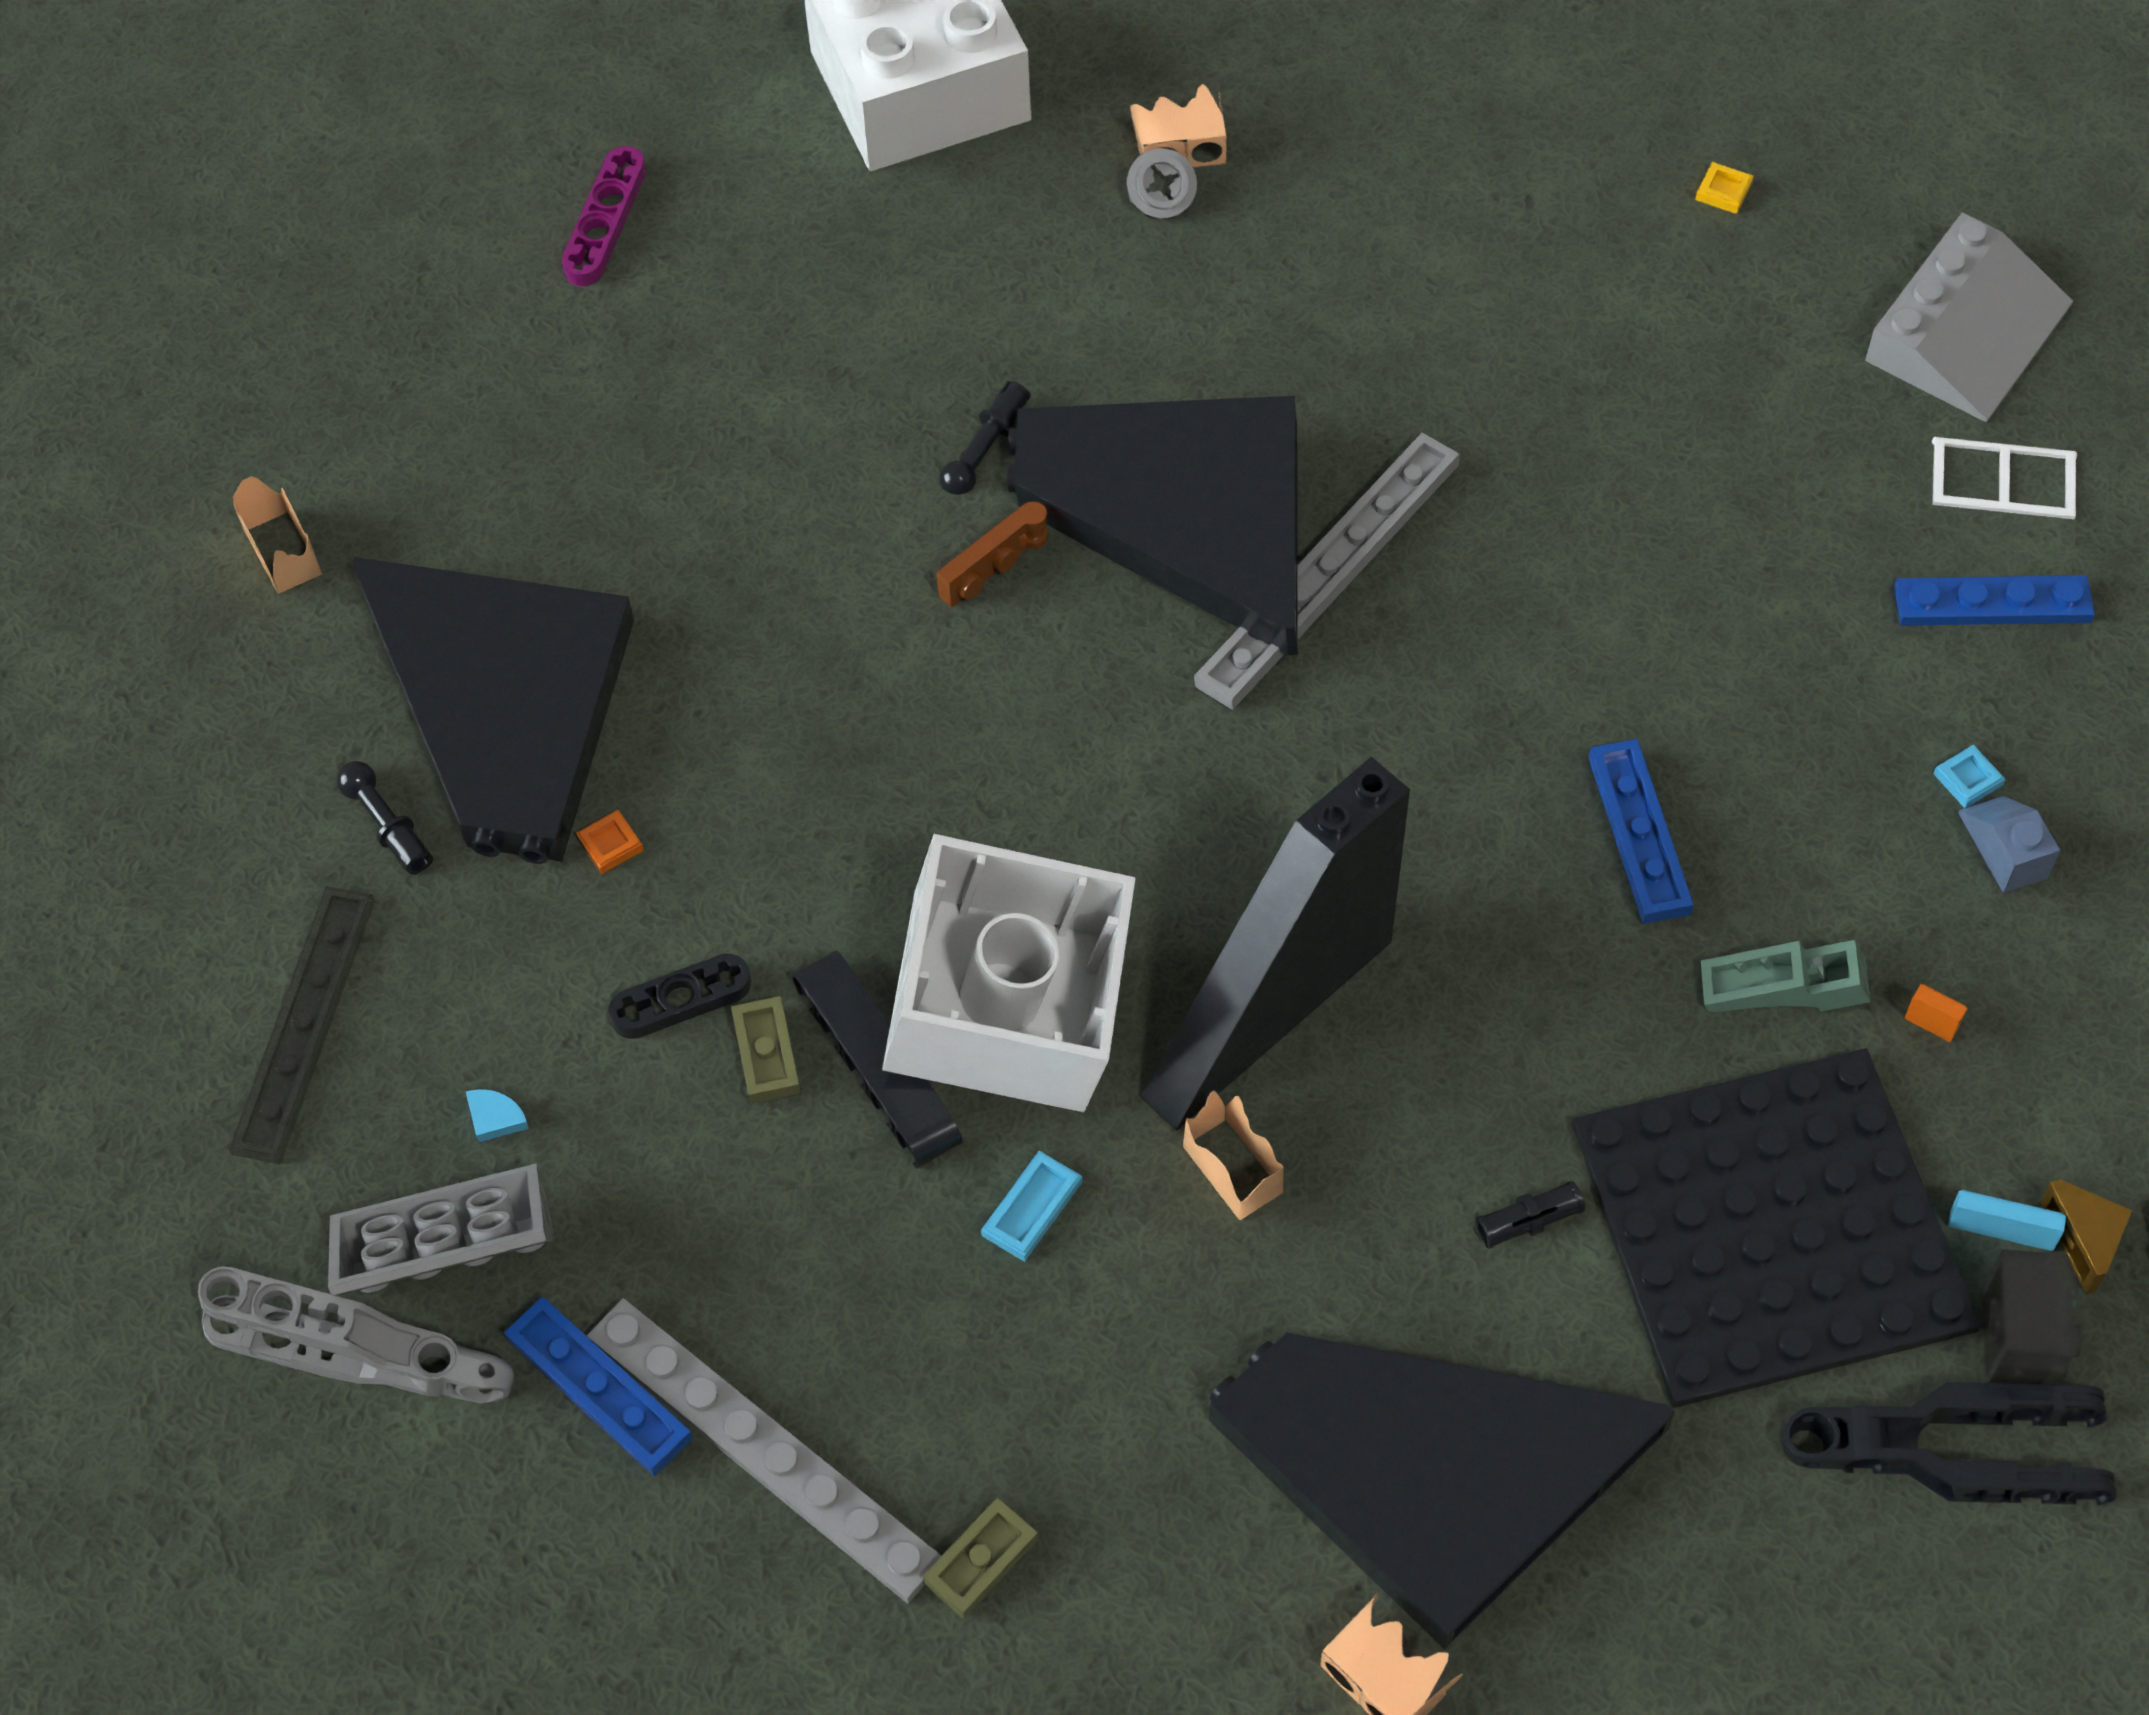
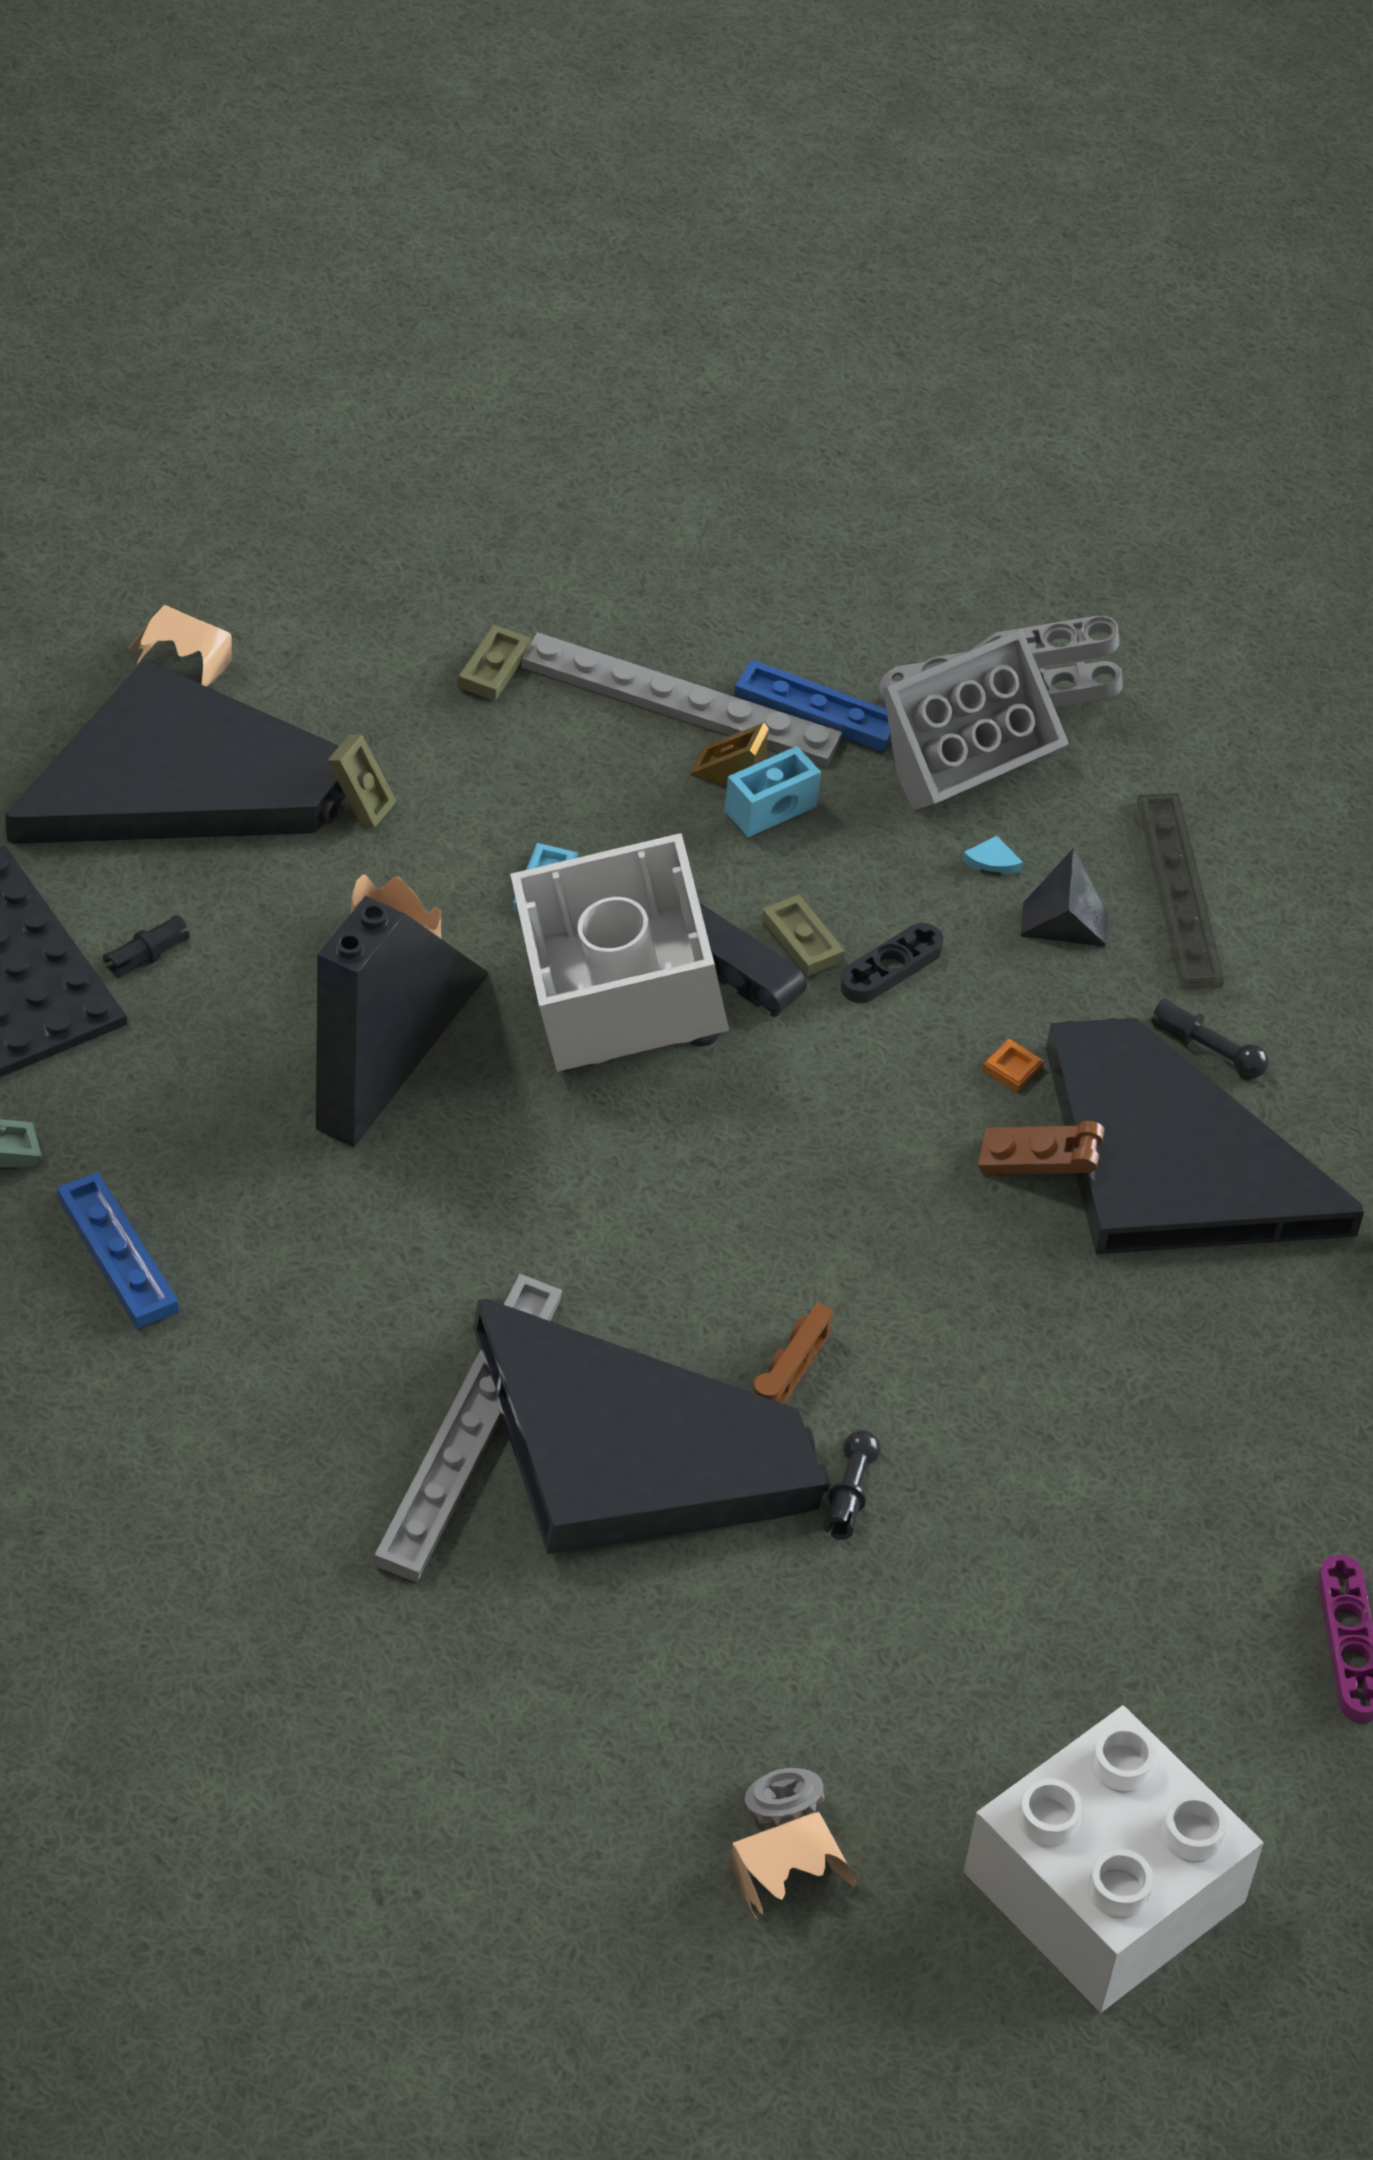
camera: 155 degrees right, 10 degrees down
yellow tile [1695,162,1754,214] -> none
none -> olive plate [327,734,397,828]
none -> pearl gold slope [690,723,769,787]
none -> medium azure brick [724,746,821,837]
none -> dark orange plate [978,1121,1105,1175]
none -> black slope [1021,848,1108,947]

